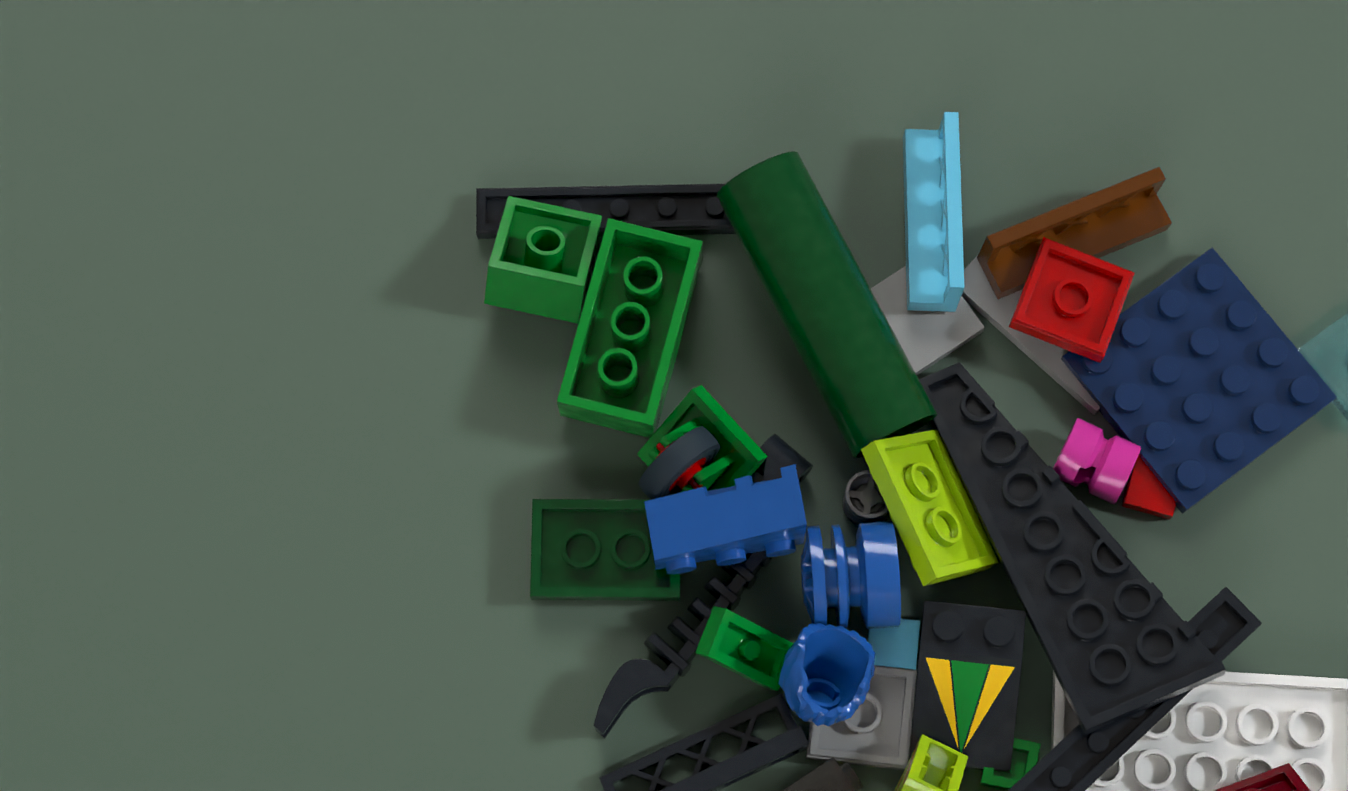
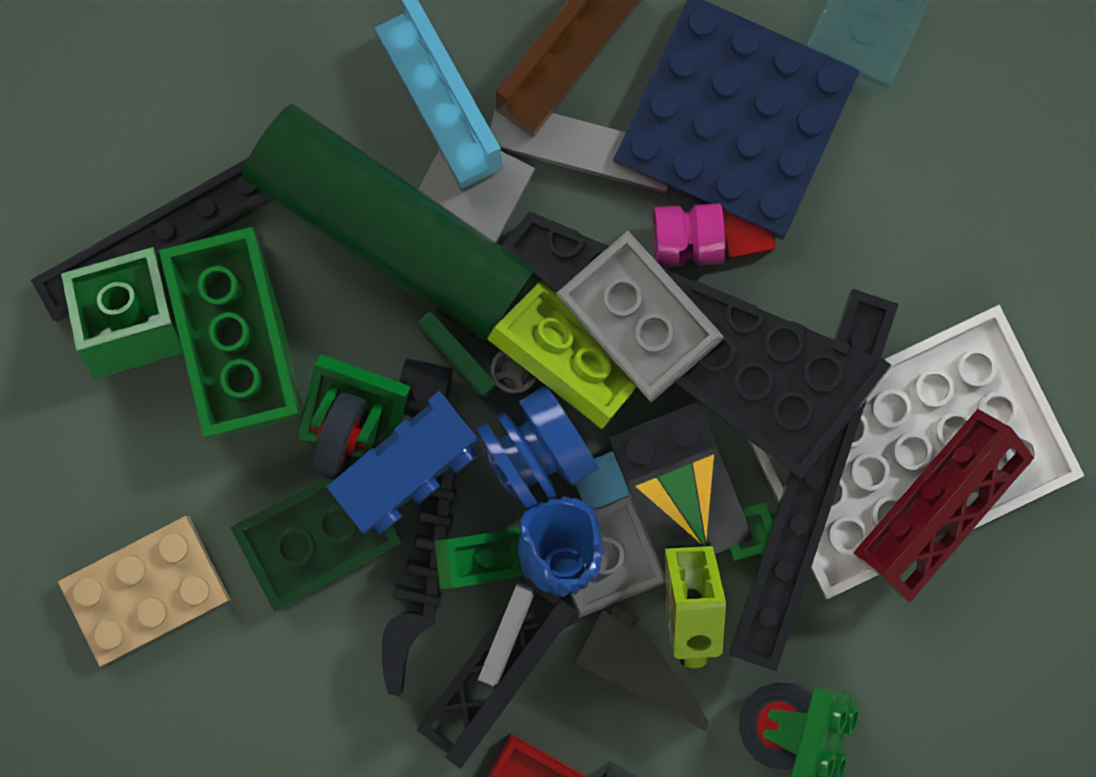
camera: 30 degrees left, 10 degrees up
red tile [1008,237,1135,363] -> none
none -> tan plate [58,516,231,667]
none -> dark green tile [417,311,499,402]
none -> light grey tile [478,583,535,686]
none -> light grey tile [556,230,724,402]

